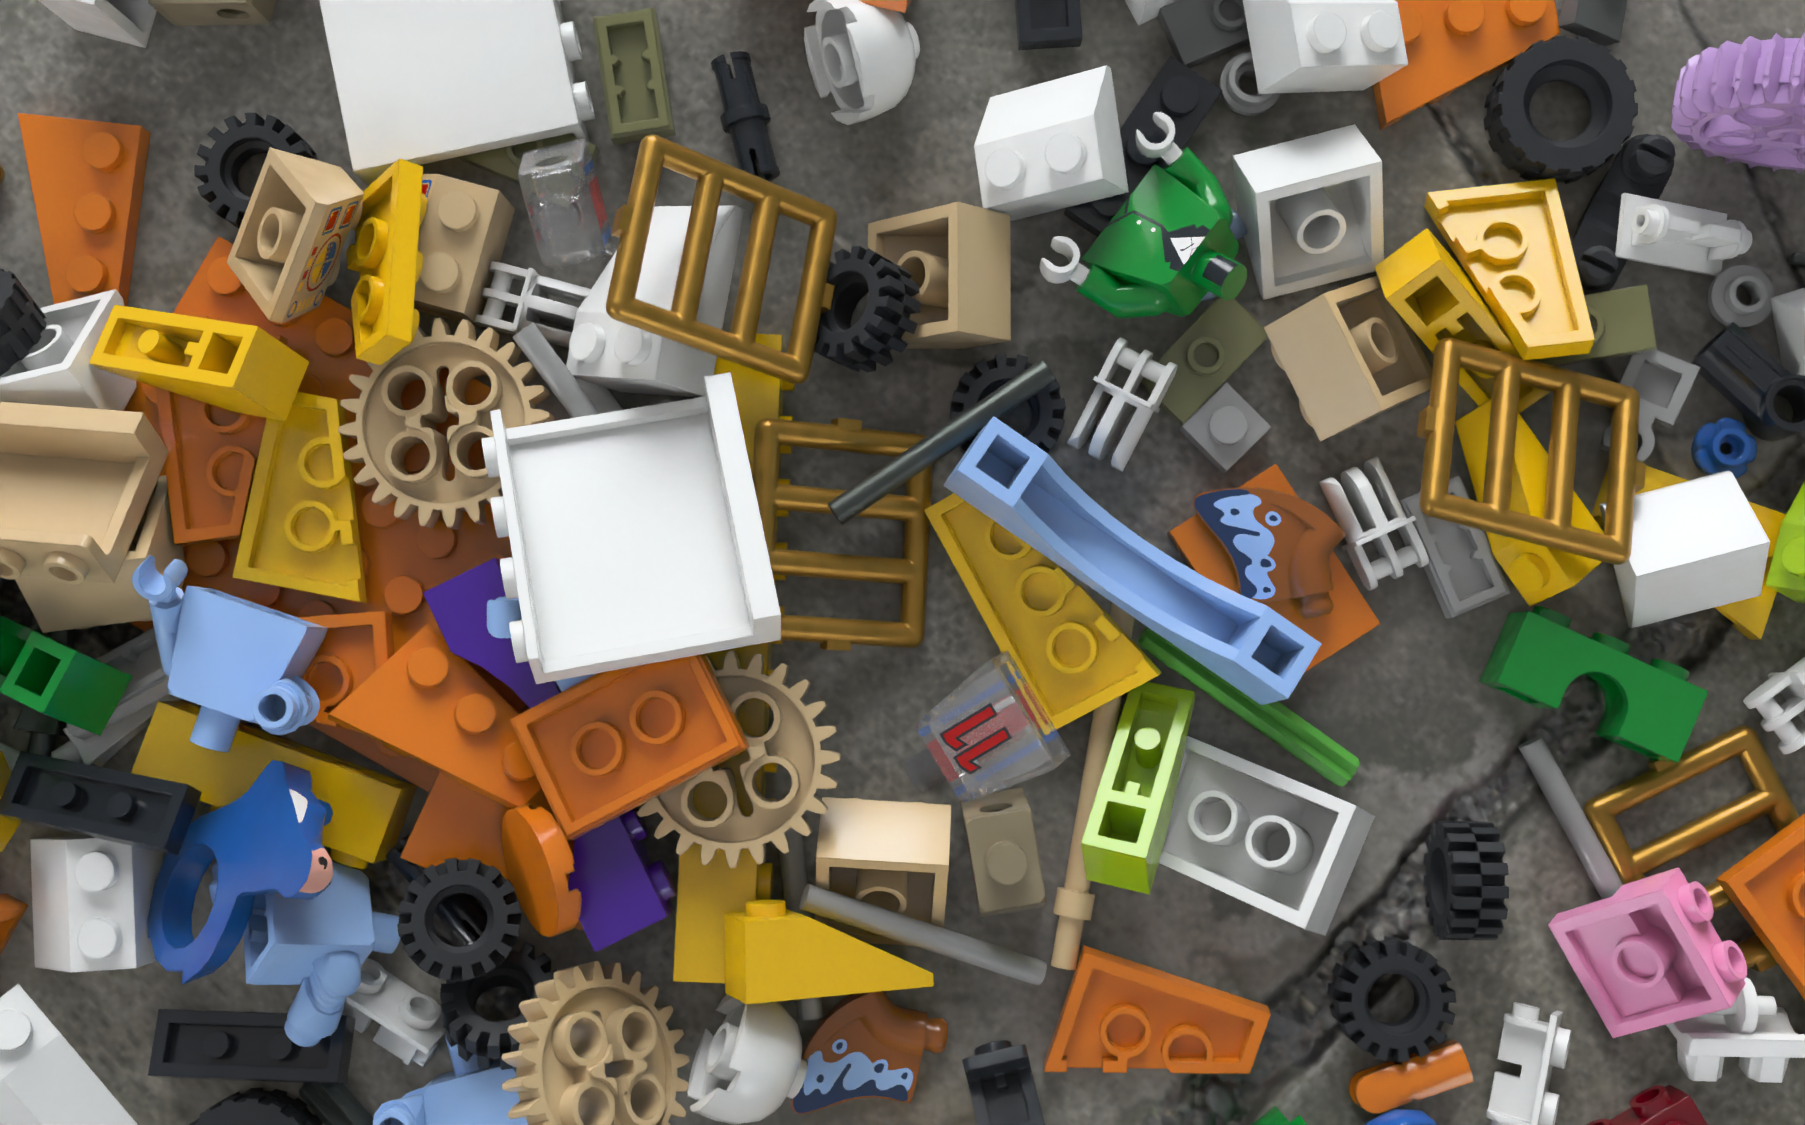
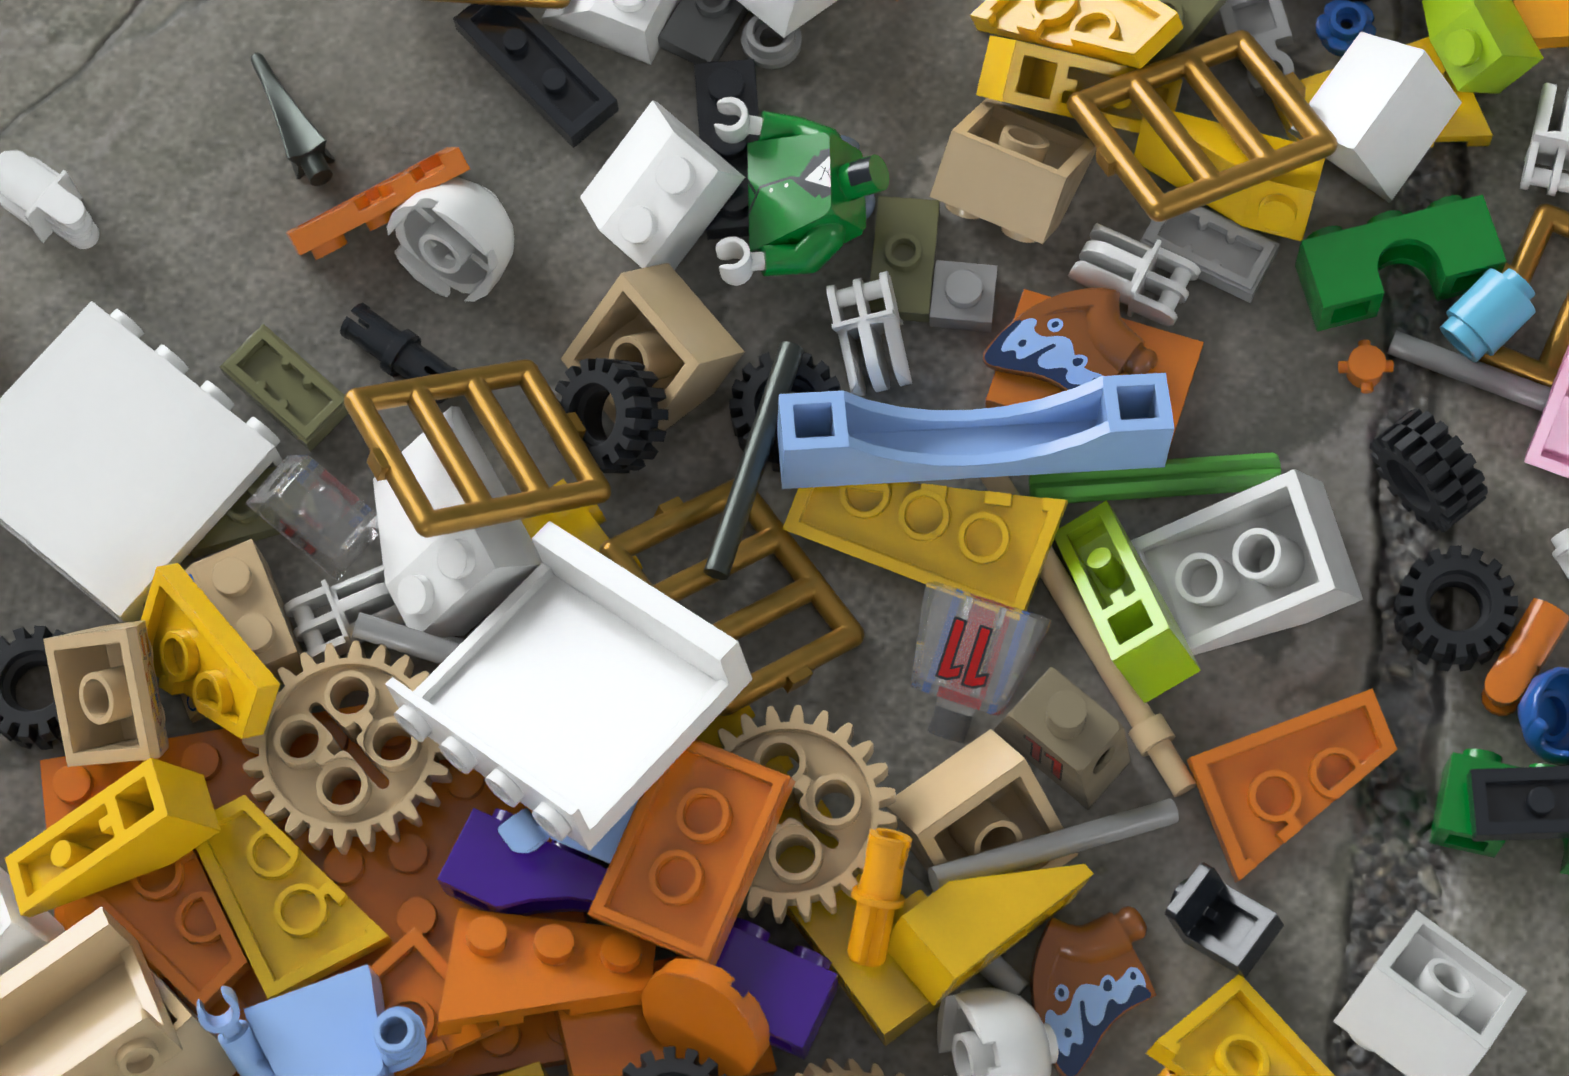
camera: 35 degrees left, 15 degrees down
white slope [1233,124,1384,300] -> none
none -> light orange axle [847,828,912,967]
none -> orange piece [1338,340,1394,394]
none -> medium azure brick [1440,268,1536,363]

